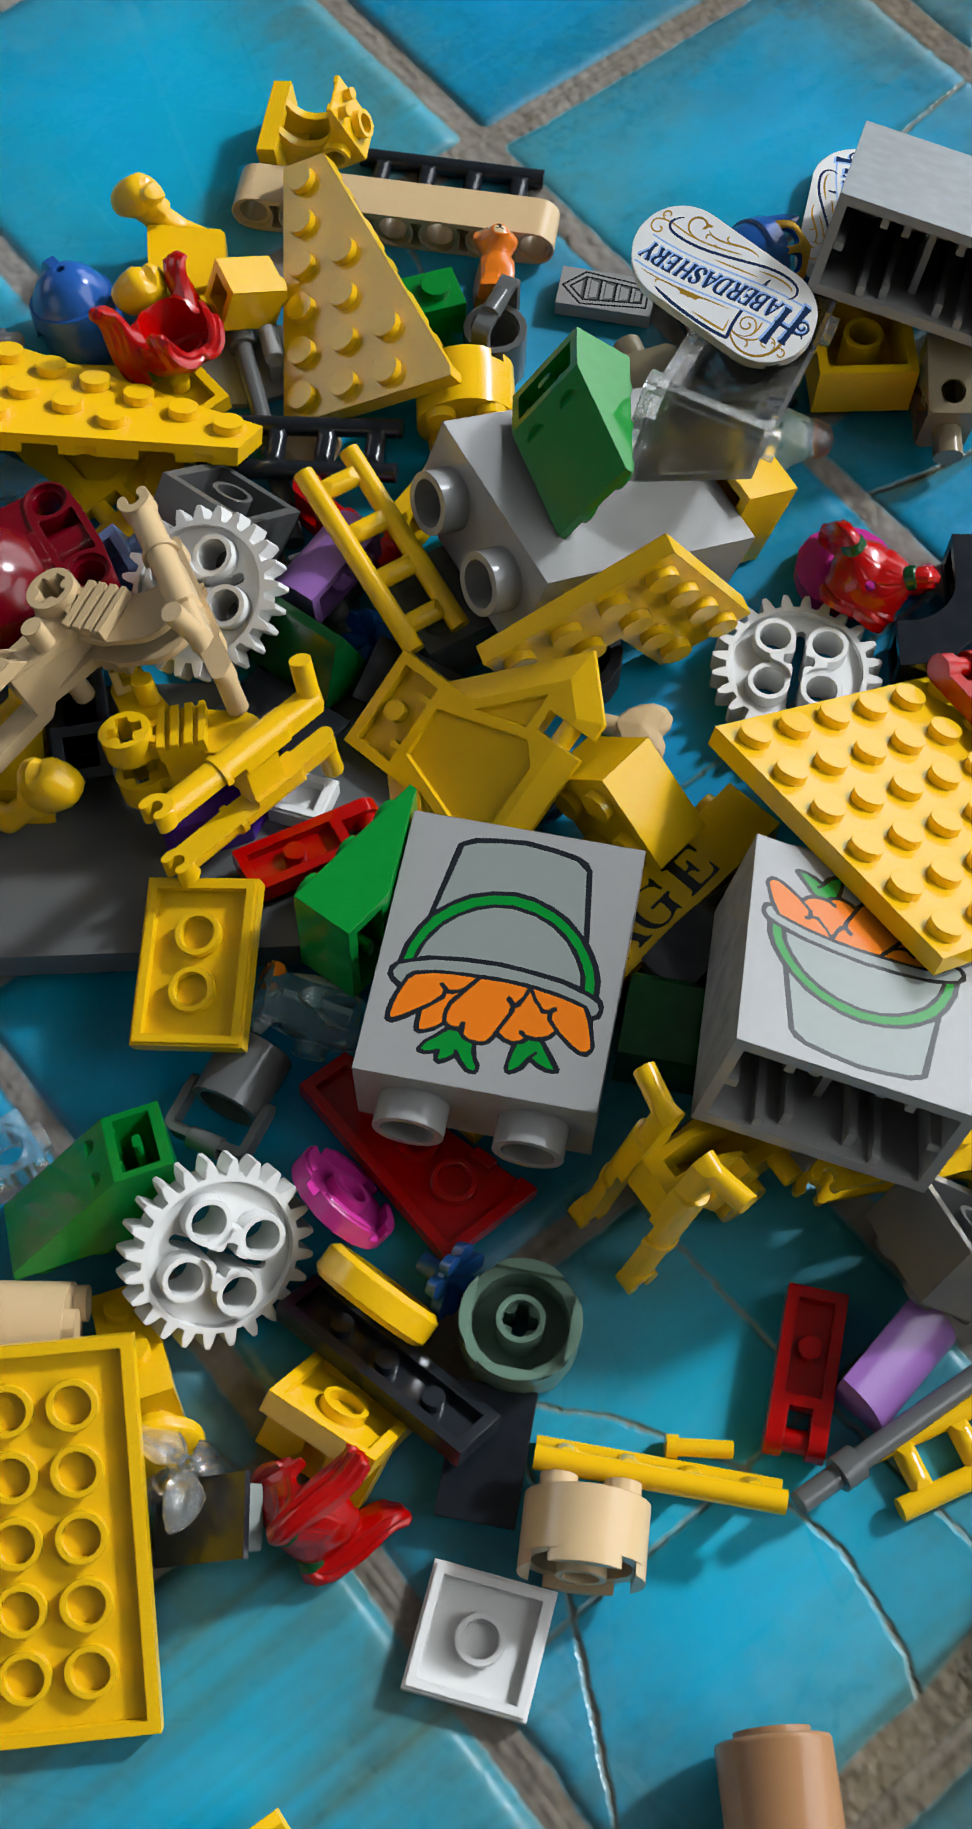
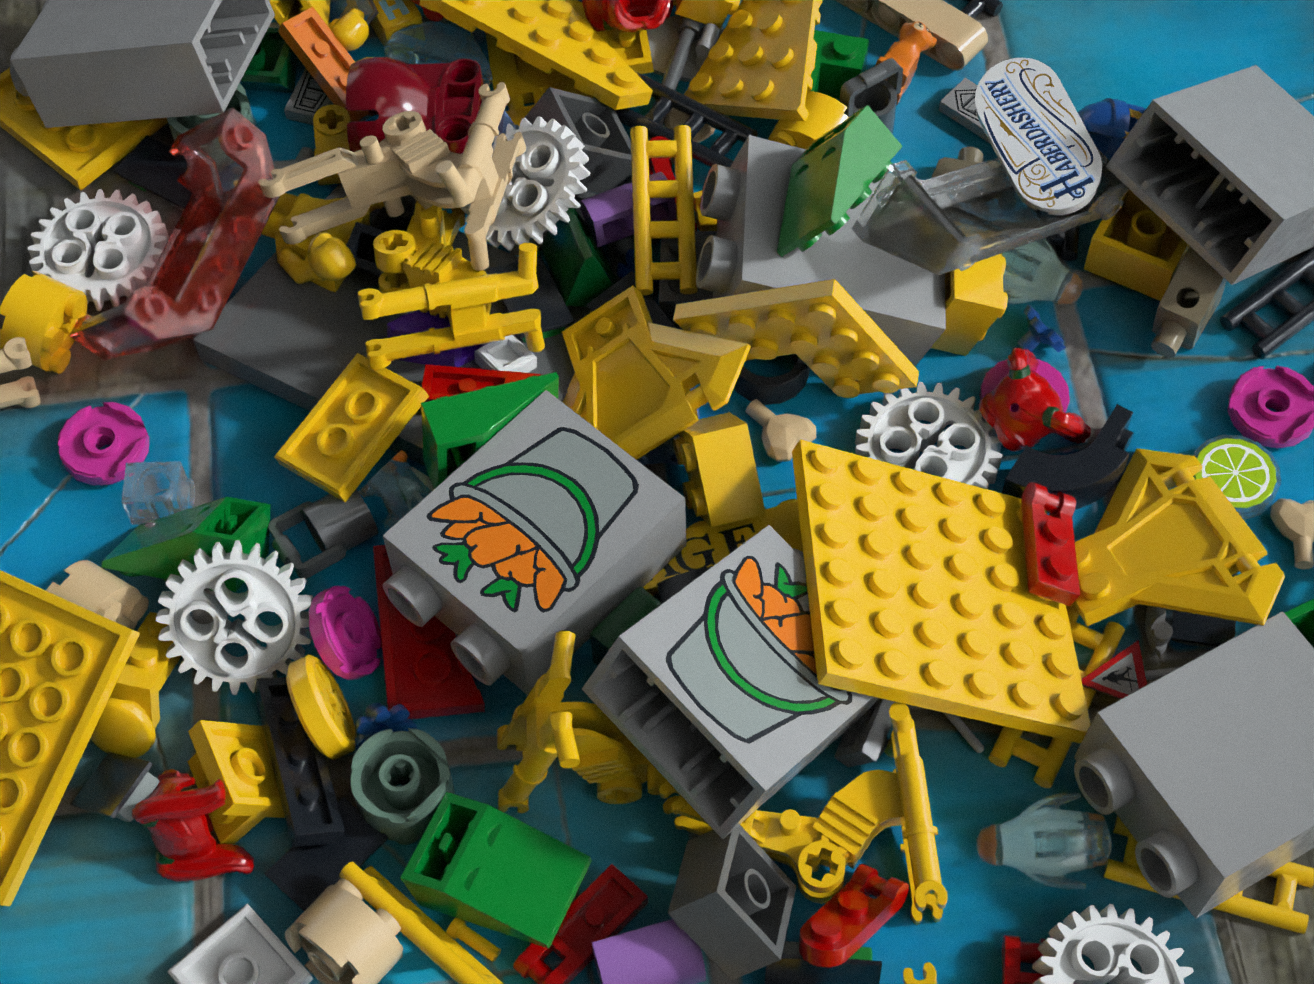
camera: 35 degrees right, 5 degrees down
clear plant [142,1425,226,1535] -> none
none -> green slope [400,792,592,949]
none -> blue plant [1017,304,1066,353]

